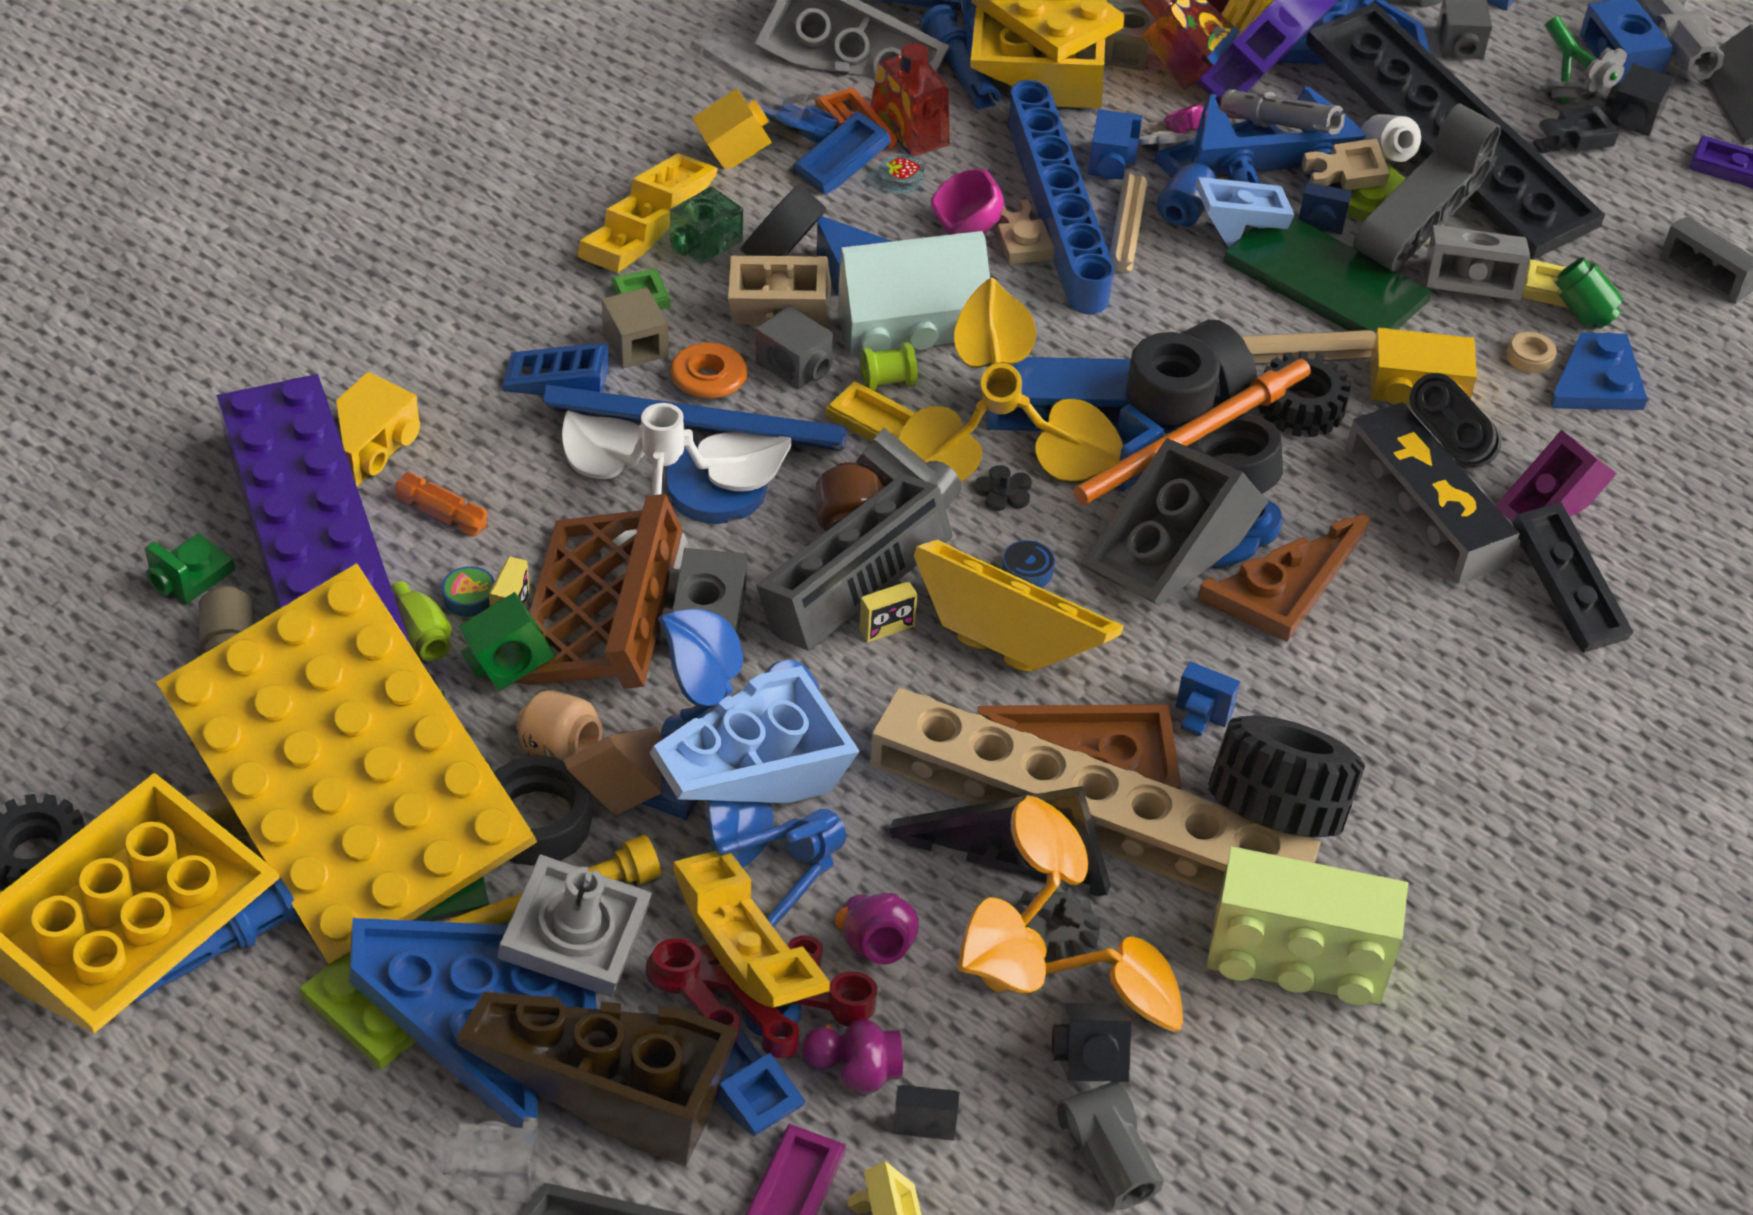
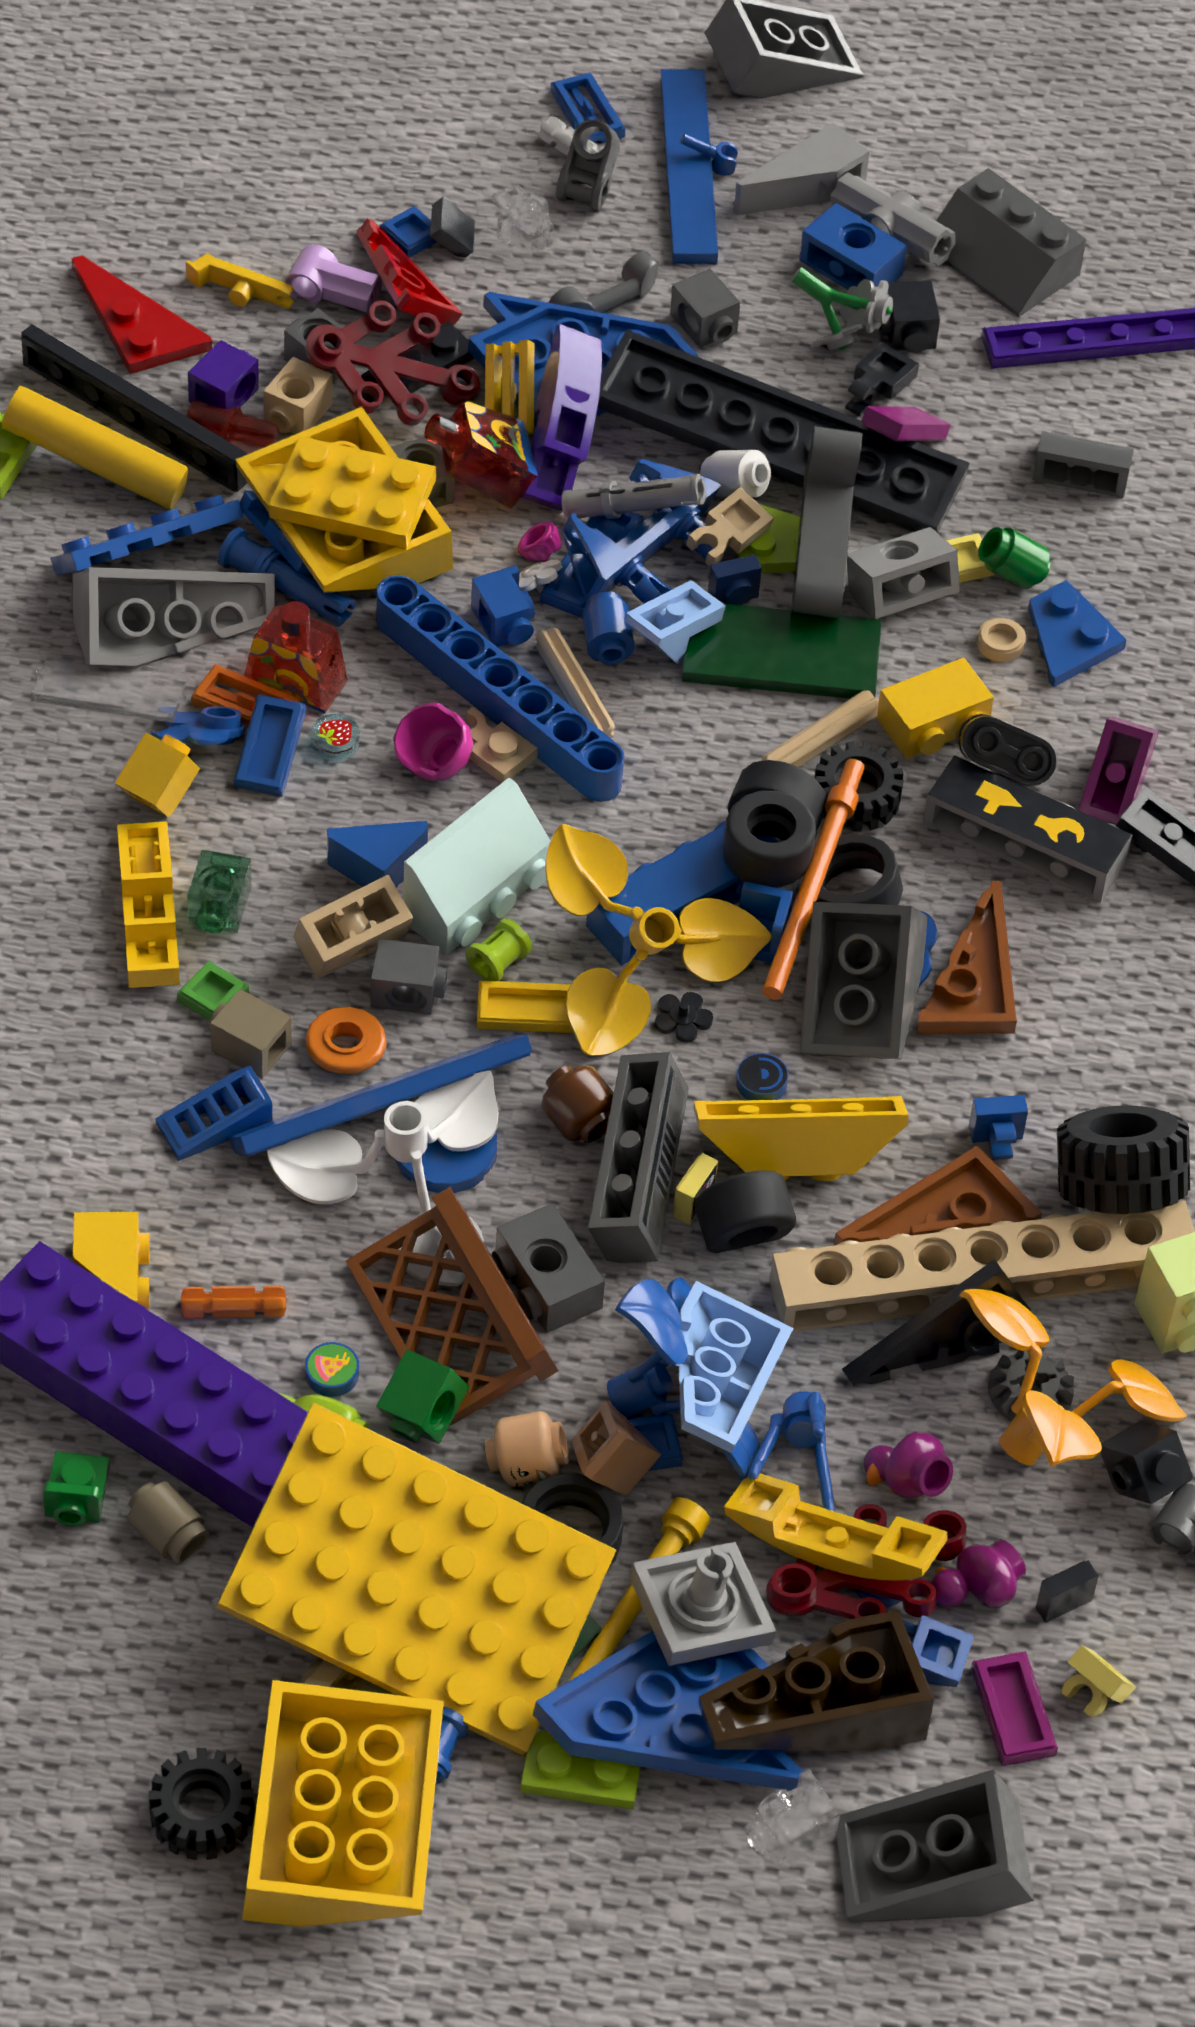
camera: 35 degrees left, 5 degrees up
light yellow tile [489,556,530,607] -> none
black tyre [741,184,826,256] -> none
dark grey piece [856,428,961,509] -> none
none -> black tyre [694,1171,796,1253]
none -> magenta tile [861,406,951,441]

